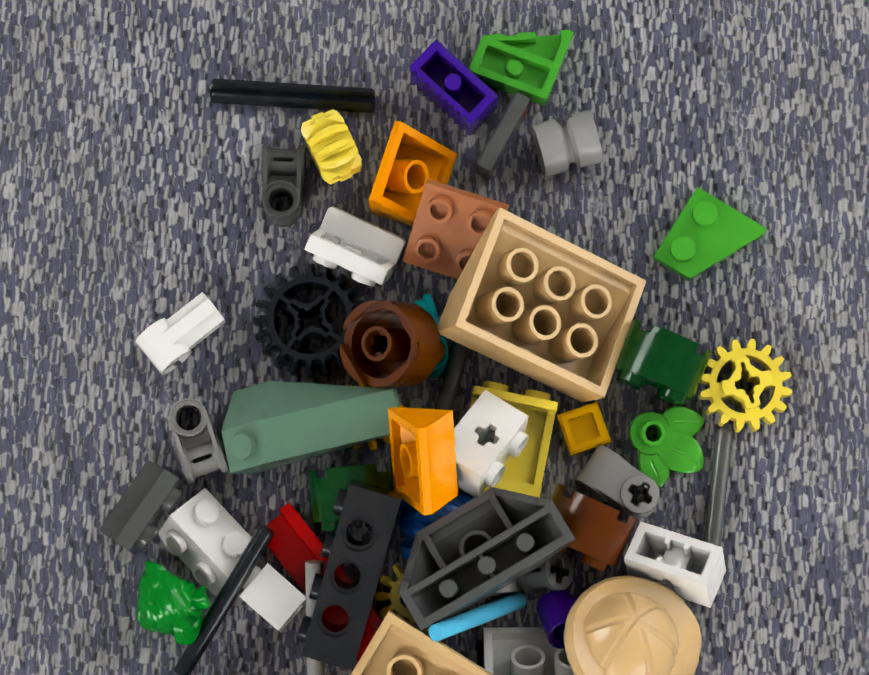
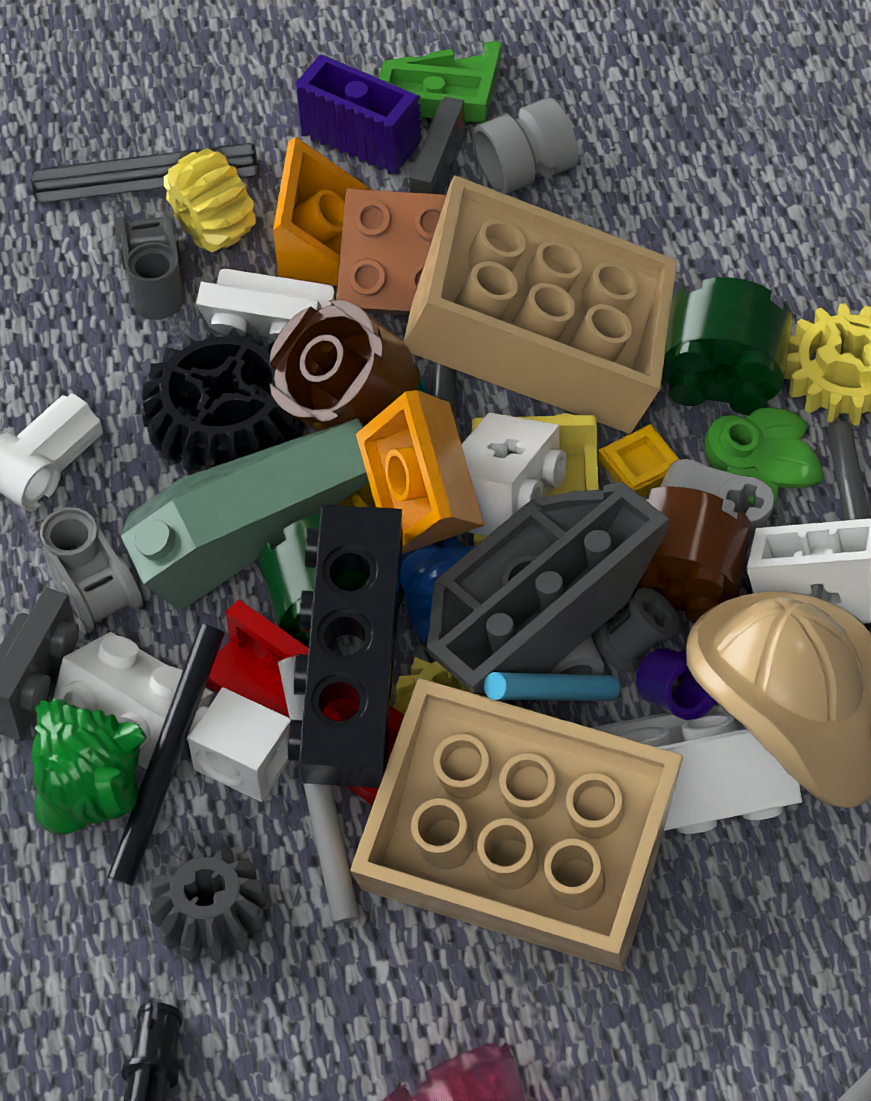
camera: 10 degrees left, 25 degrees down
bright green wing [653,187,767,281] -> none

